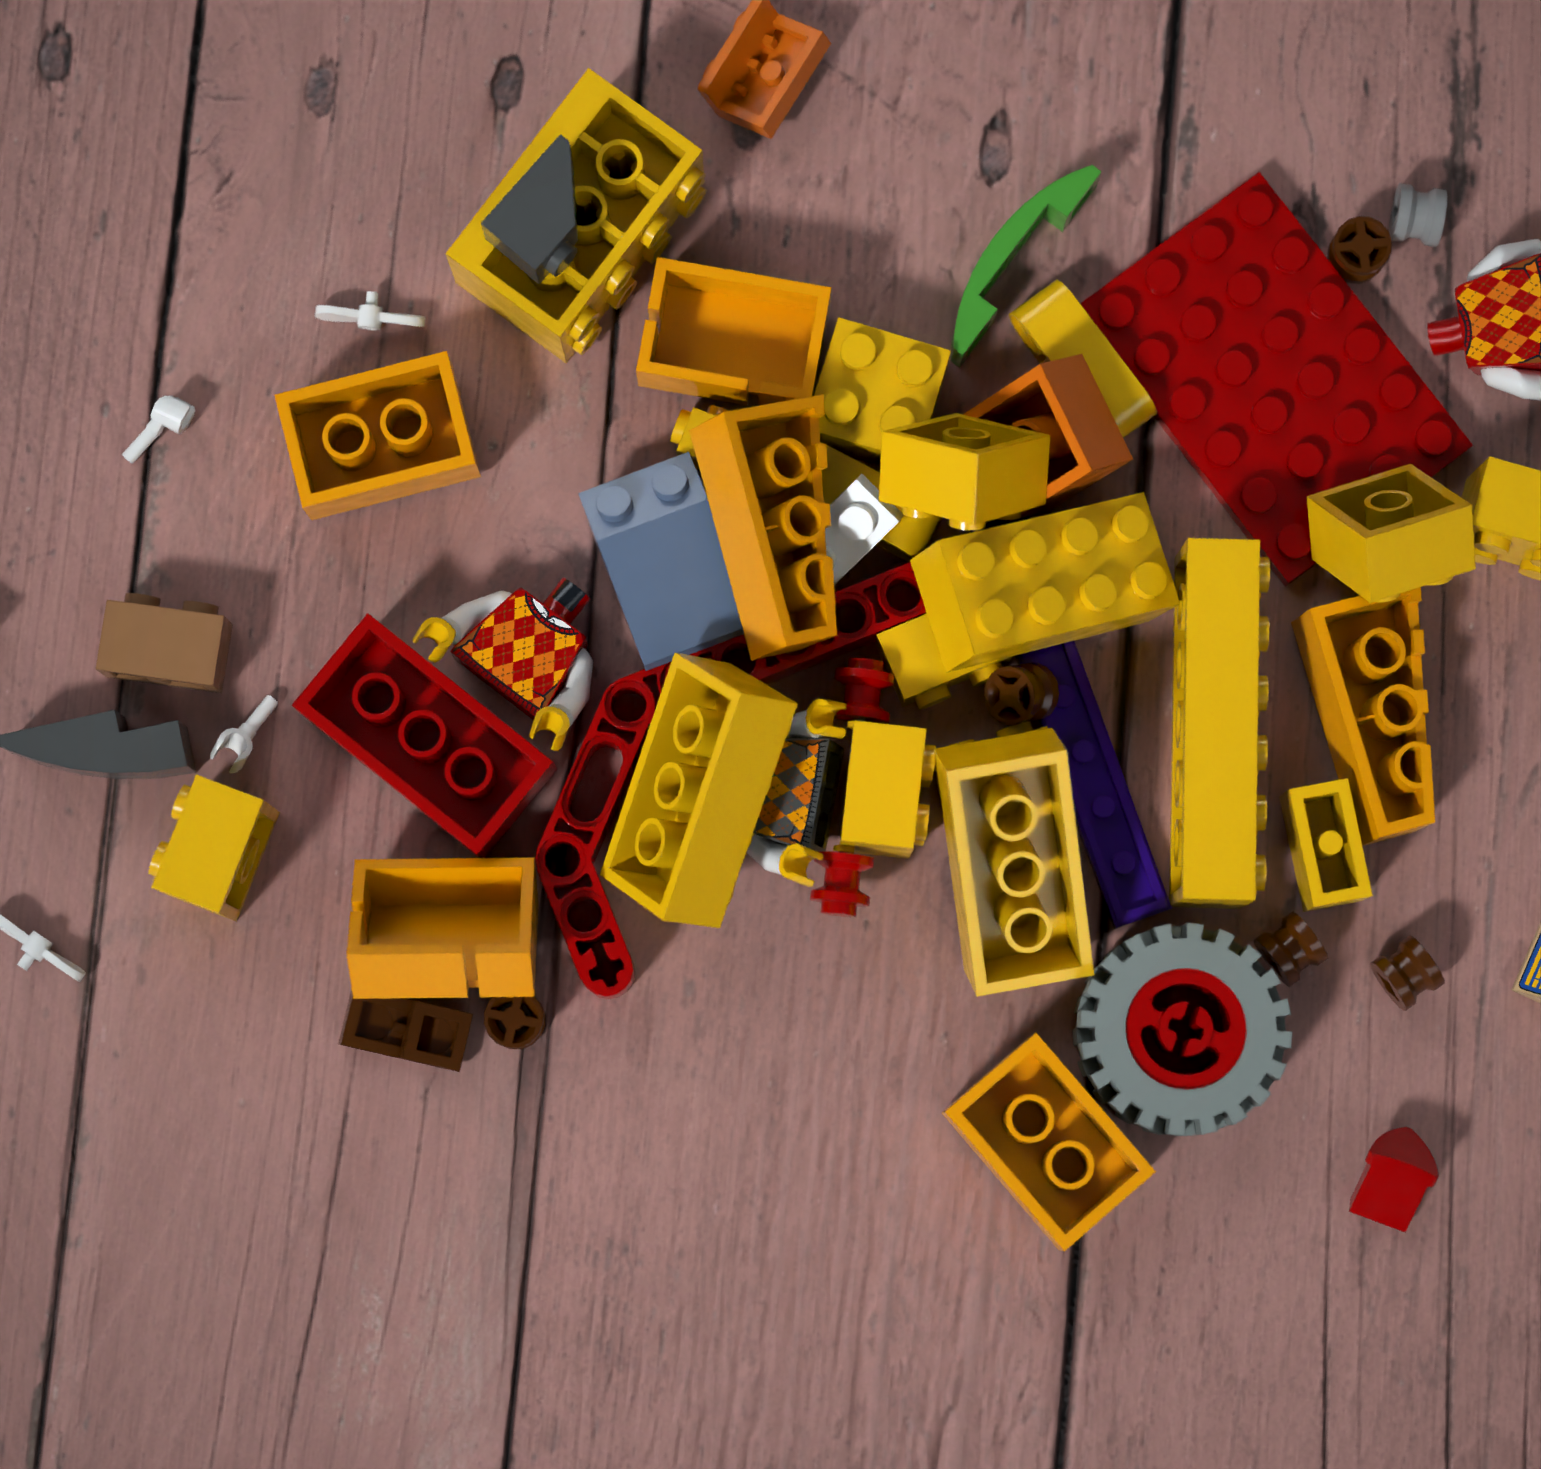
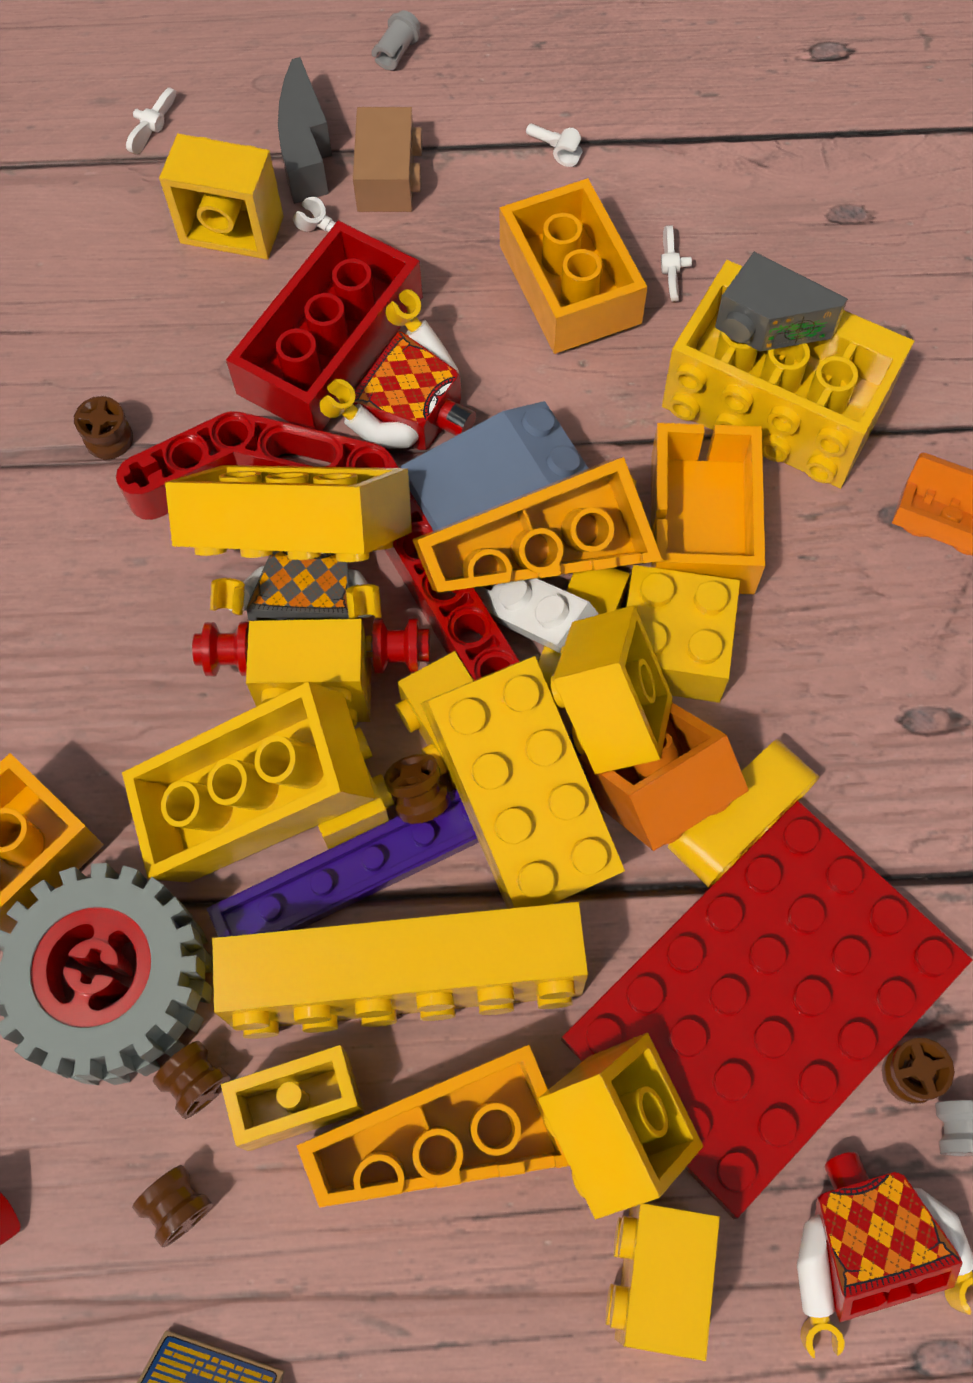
camera: 85 degrees right, 15 degrees down
reddish brown slope [338,988,473,1072] -> none
light orange piece [346,857,538,999] -> none
bright green slope [950,165,1102,368] -> none

